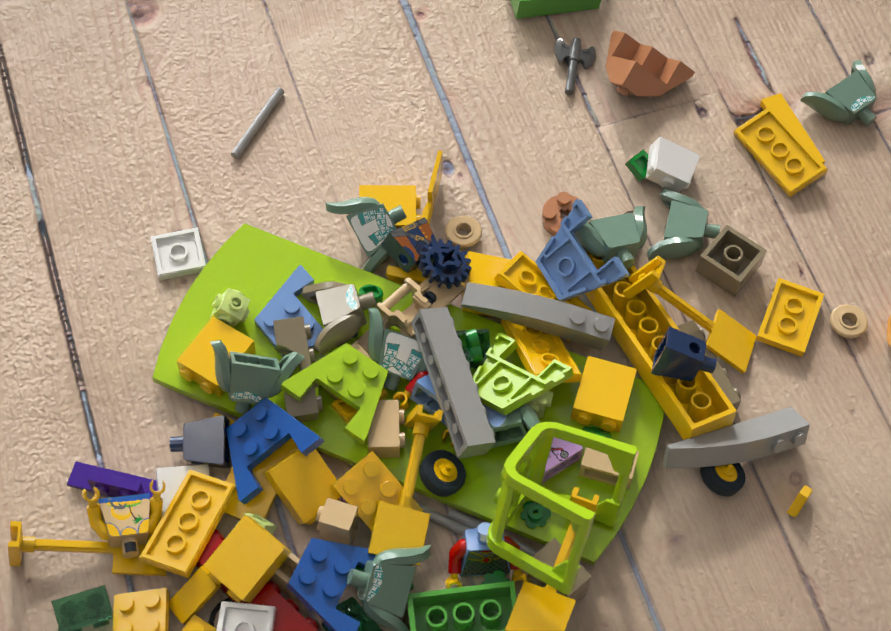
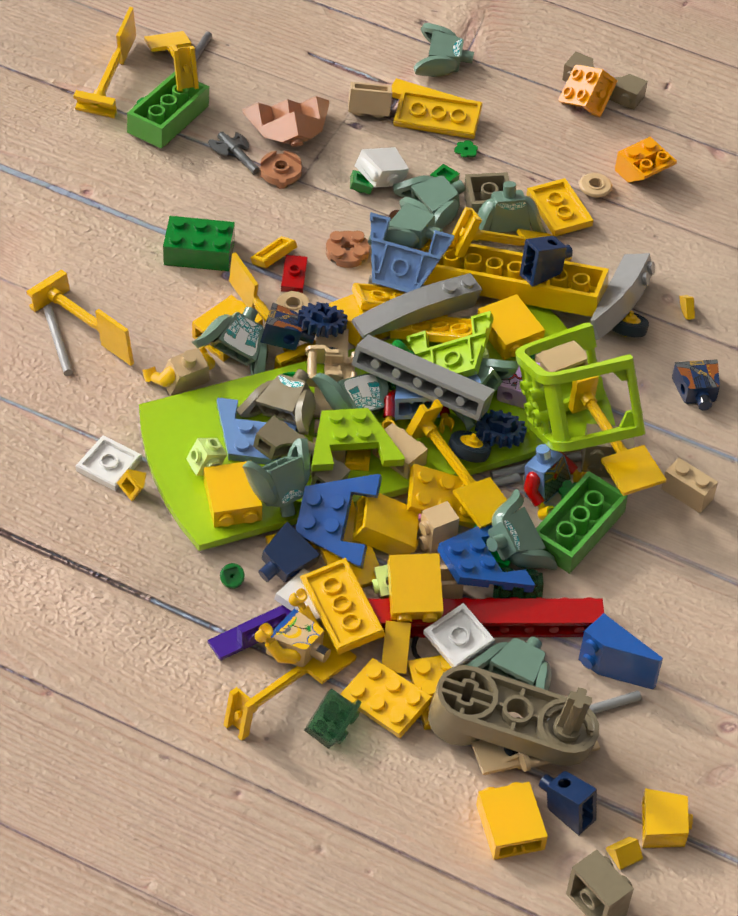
camera: 45 degrees left, 10 degrees down
none -> yellow piece [26,270,134,366]
none -> yellow slope [117,469,146,501]
none -> tan torso [142,347,215,396]
none -> green brick [163,216,235,272]
none -> green tile [220,563,245,589]
none -> yellow tile [250,236,298,268]
none -> nougat plate [260,151,302,189]
none -> red plate [281,255,308,294]
none -> tan piece [348,82,392,118]
none -> green plate [430,164,460,184]
none -> green plant [454,140,478,158]
none -> sand green torso [472,181,547,241]
none -> dark blue gear [475,410,527,449]
none -> torso [672,359,720,411]

